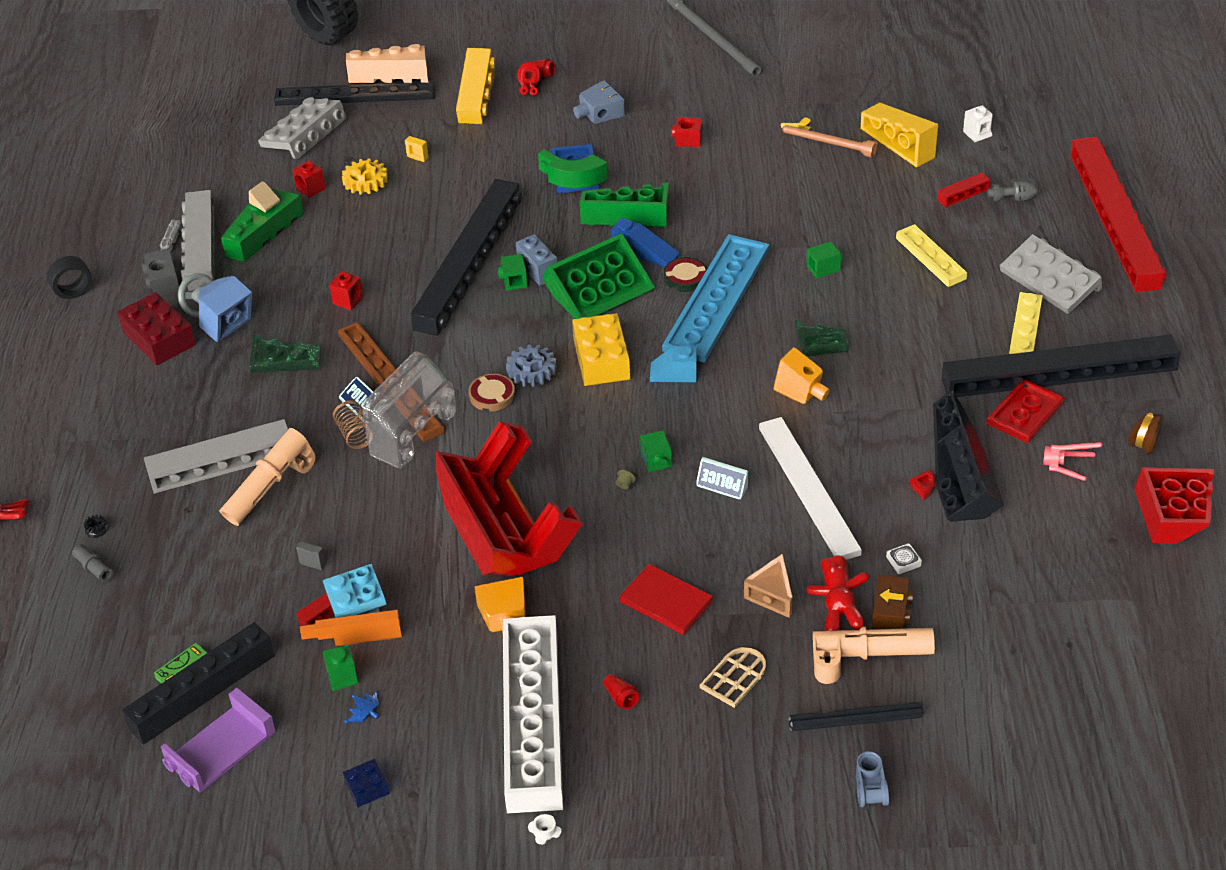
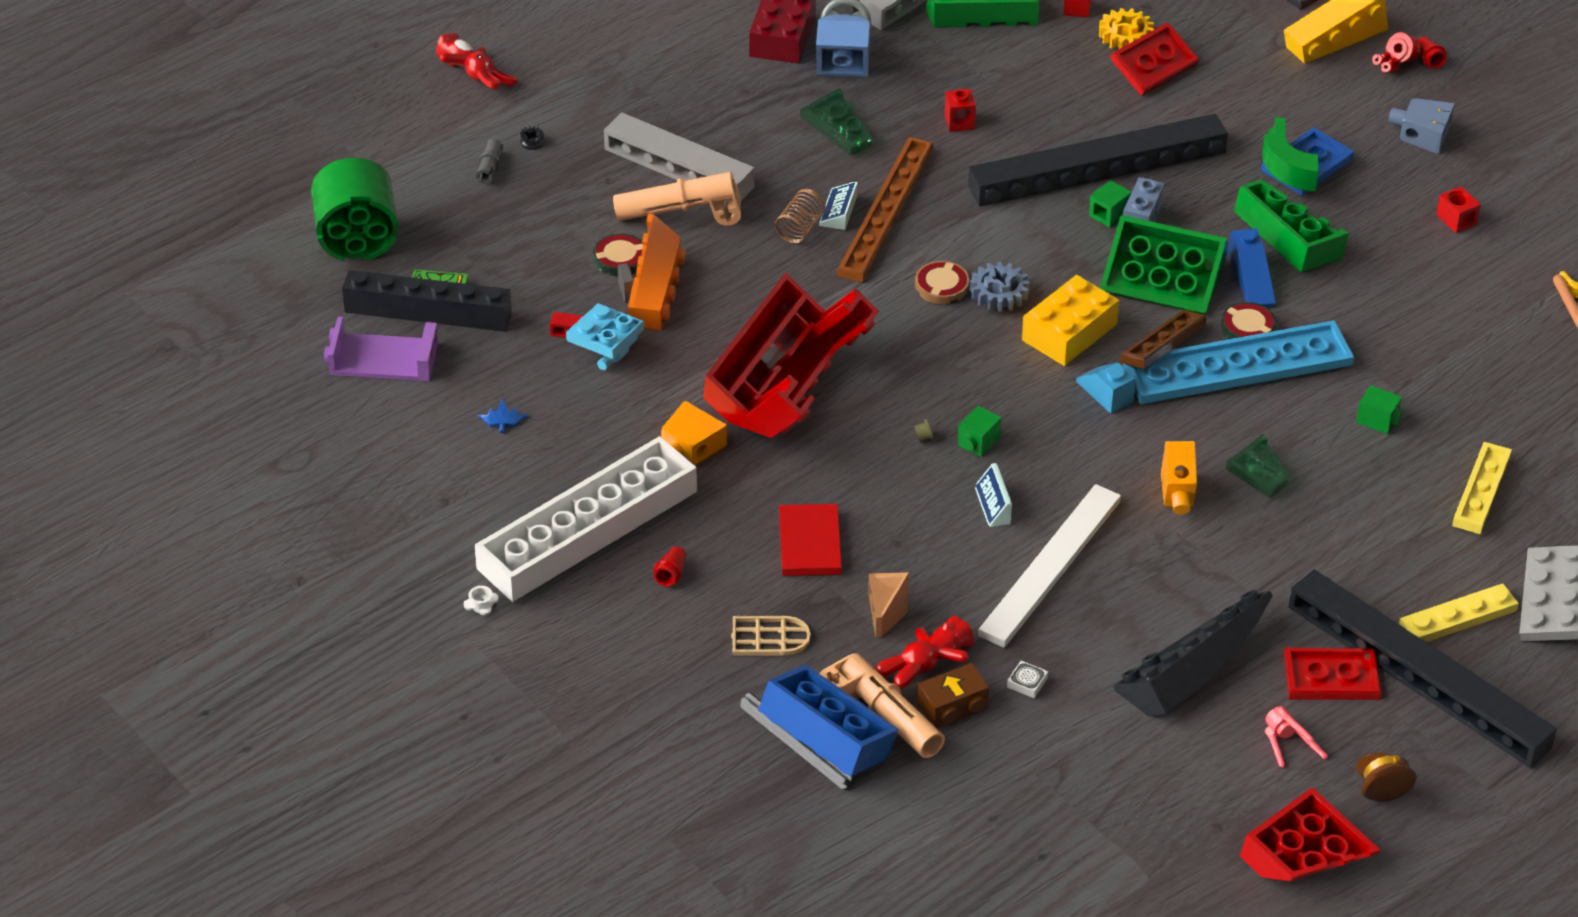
camera: 50 degrees right, 0 degrees up
orange piece [300,610,402,646] -> none
green brick [322,644,358,691] -> none
clear blue piece [343,759,390,808] -> none
clear windscreen [362,351,457,469] -> none
yellow plate [405,136,429,162] -> none
sand blue piece [856,751,889,807] -> none
red tile [910,470,935,500] -> none
none -> green brick [311,158,398,261]
none -> tile [593,233,643,277]
none -> orange wedge [628,214,686,331]
none -> blue brick [758,664,899,777]
none -> red tile [1110,22,1200,96]
none -> reddish brown tile [1121,309,1207,369]

